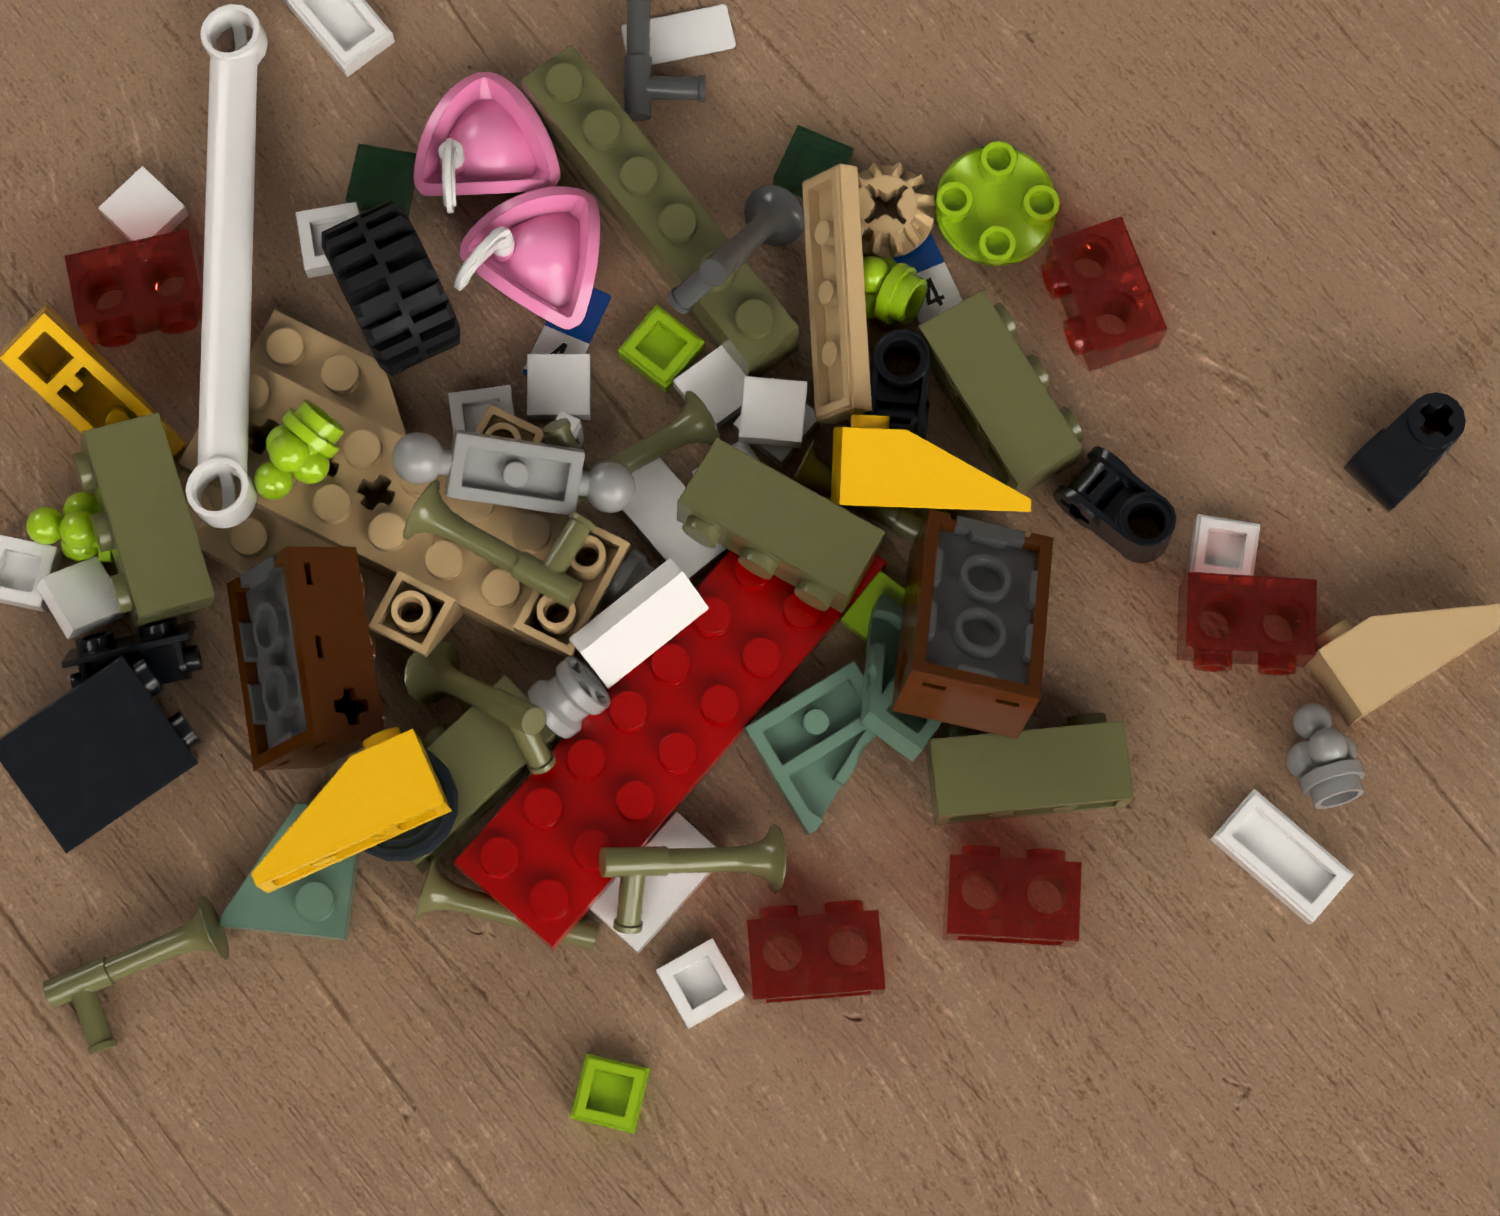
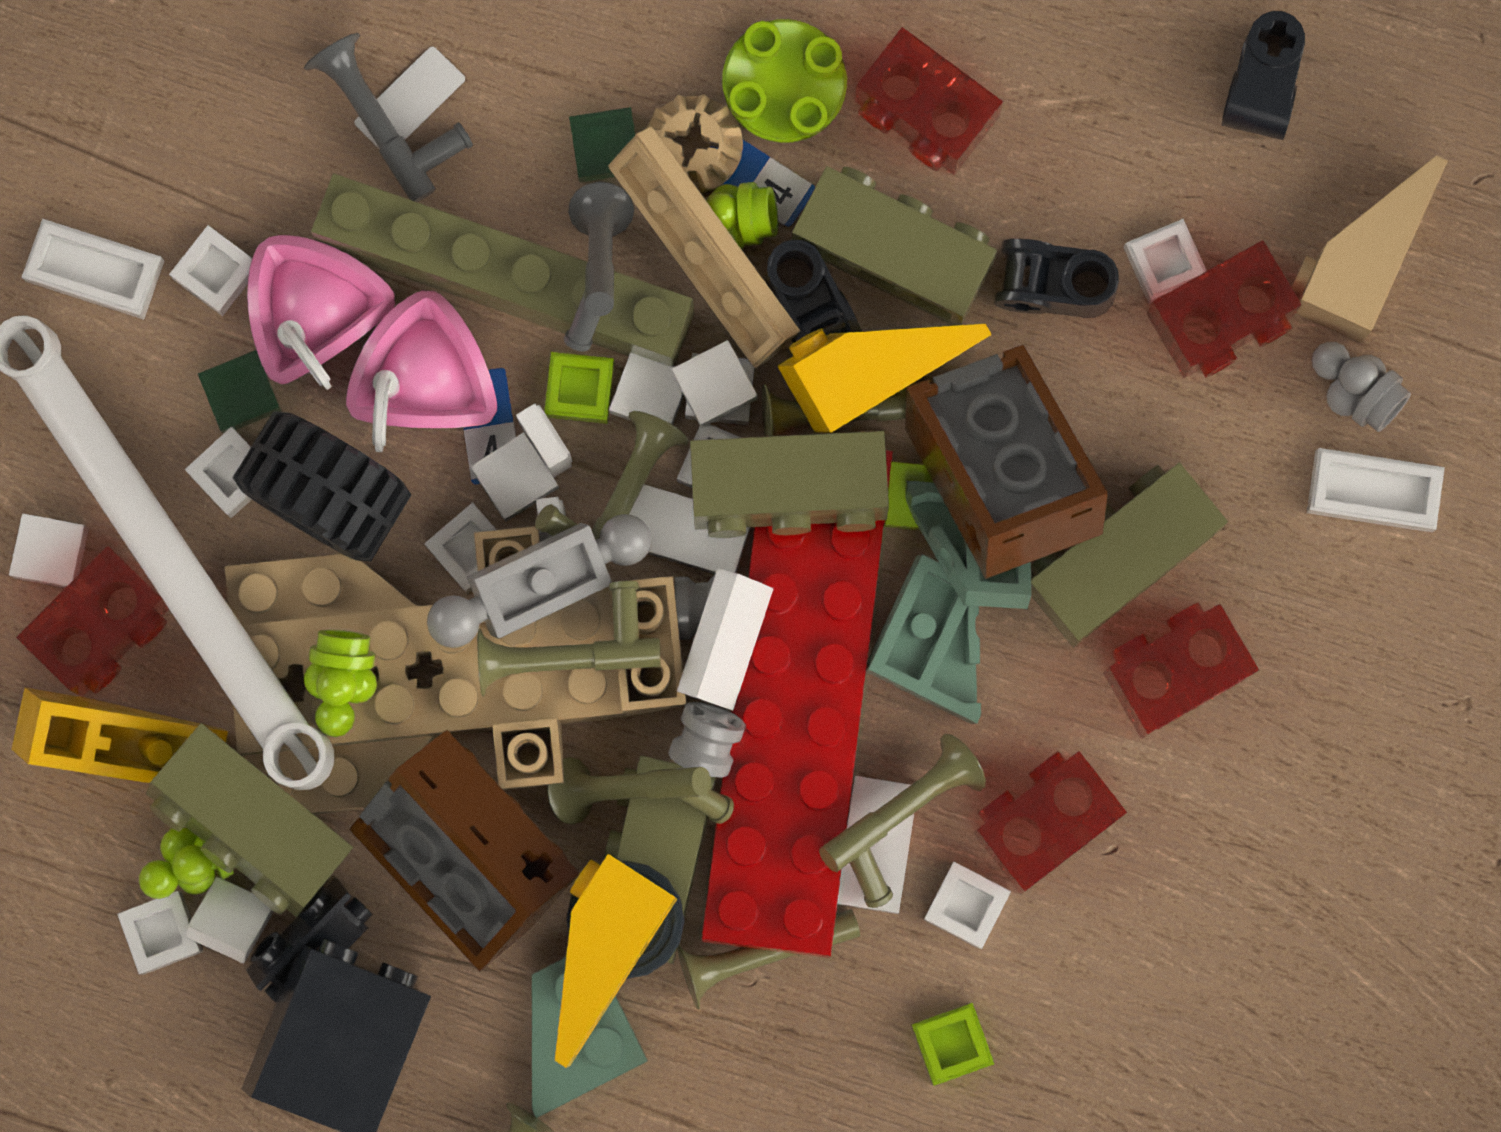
camera: 30 degrees left, 5 degrees up
none -> white tile [169,225,252,316]
none -> white tile [516,403,573,478]

